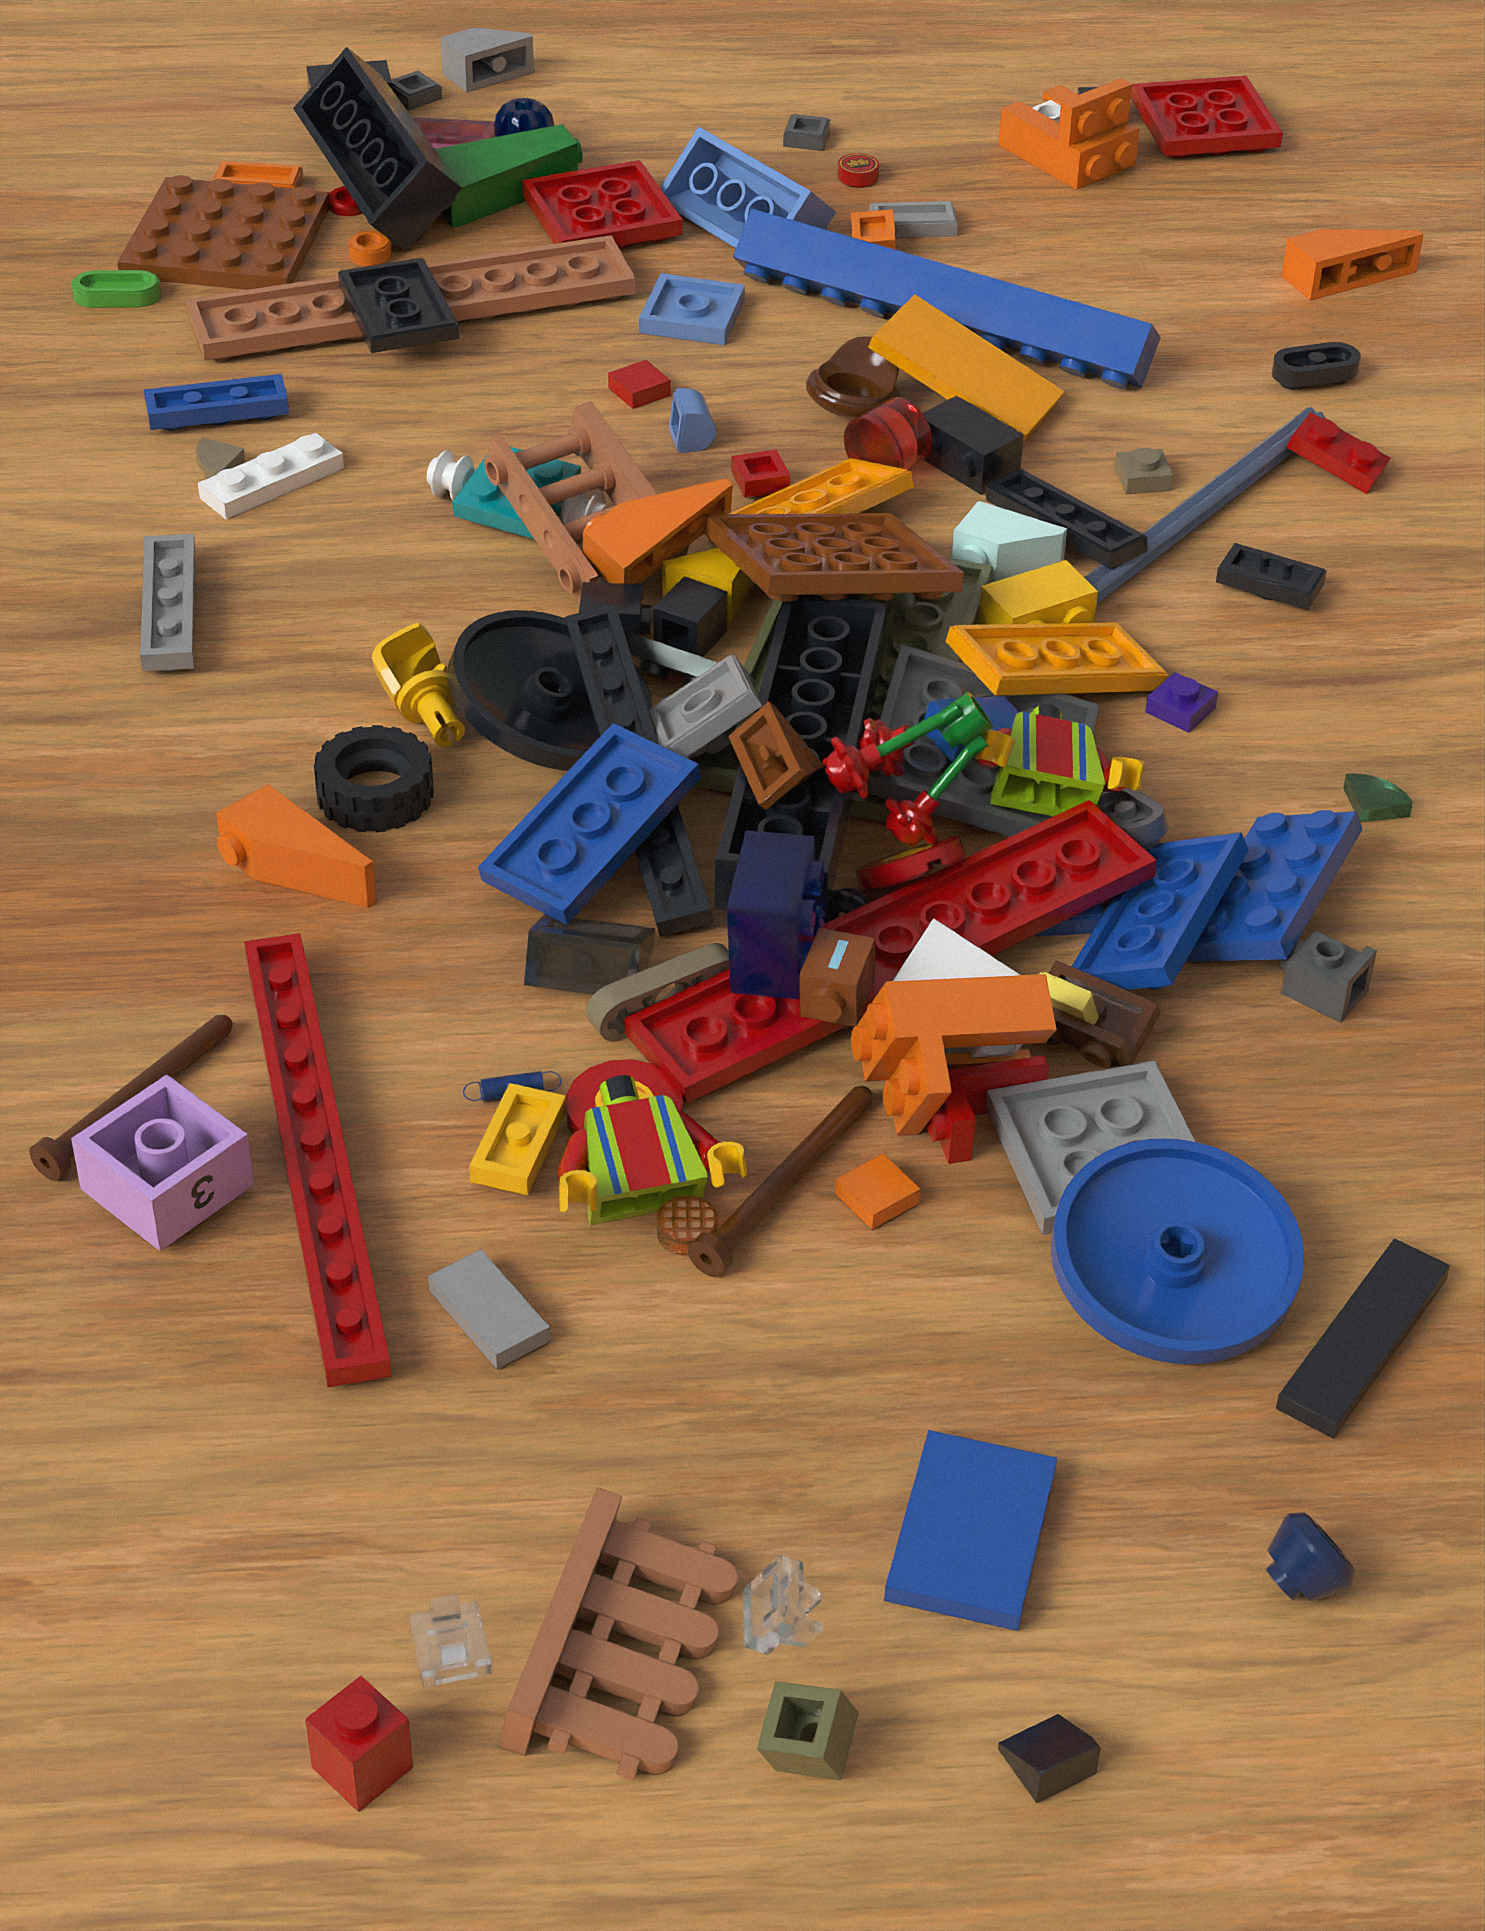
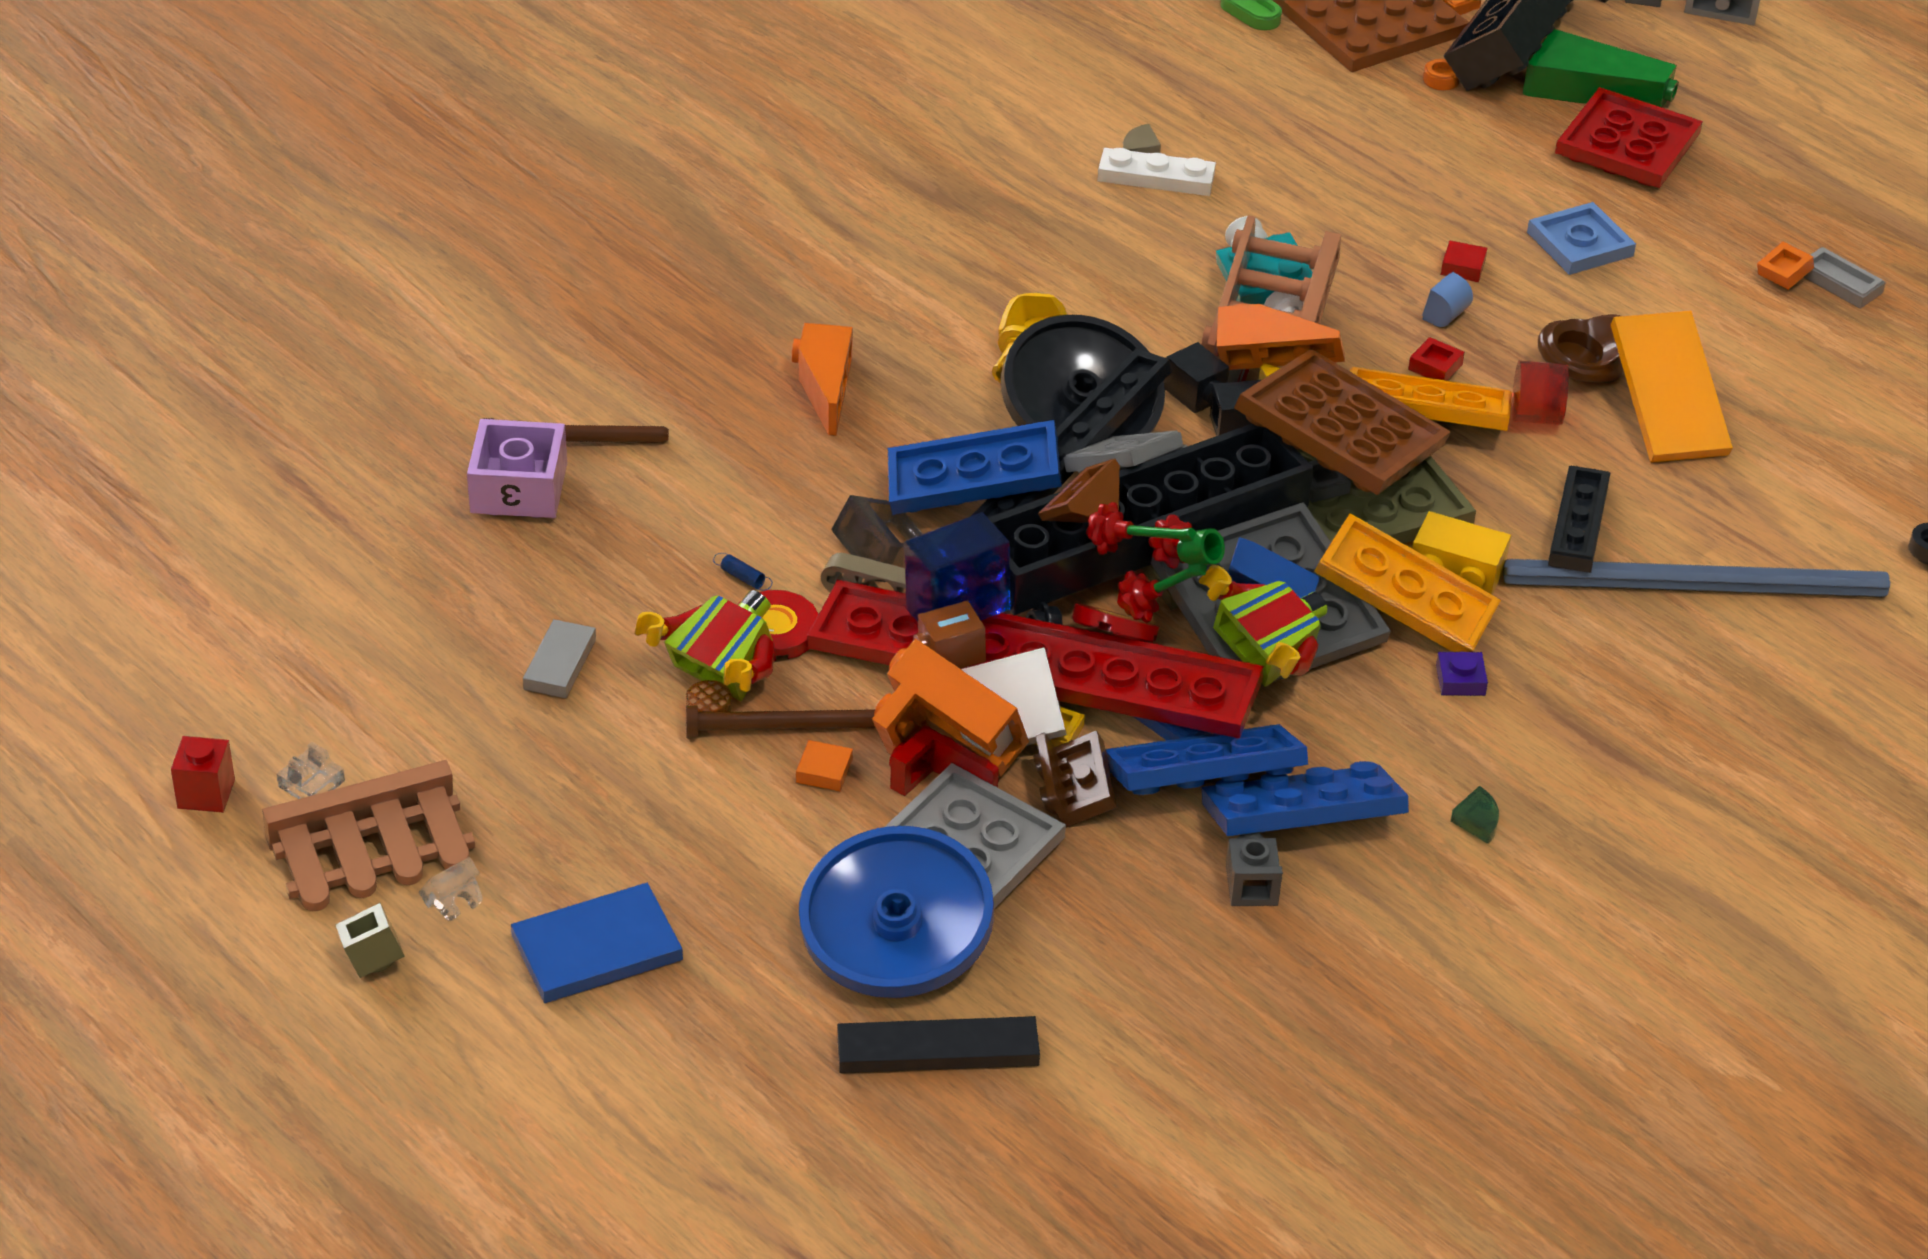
camera: 50 degrees right, 0 degrees up
light grey plate [140,534,196,672] -> none
blue plate [144,374,289,431] -> none
nougat plate [186,235,636,360] -> none
red plate [244,933,391,1388] -> none
black tyre [314,725,434,832] -> none
black tile [338,258,459,353] -> none
clear pink plate [413,117,495,149] -> none
yellow plate [469,1083,566,1196] -> none
clear blue piece [494,98,554,137] -> none
pearl dark grey plate [628,633,719,685] -> none
medium blue slope [660,126,836,248] -> none
blue brick [733,208,1161,389] -> none
dark grey tile [783,114,830,151] -> none
red tile [838,153,879,188] -> none
black brick [915,396,1024,495] -> none
light aqua slope [952,501,1067,583] -> none
black slope [998,1714,1101,1803] -> none
light yellow tile [1039,972,1099,1025] -> none
flat silver plate [1097,788,1168,850] -> none
dark tan plate [1115,448,1173,494] -> none
black plate [1216,543,1327,610] -> none
dark blue cone [1266,1512,1355,1602] -> none
red plate [1286,412,1391,494] -> none

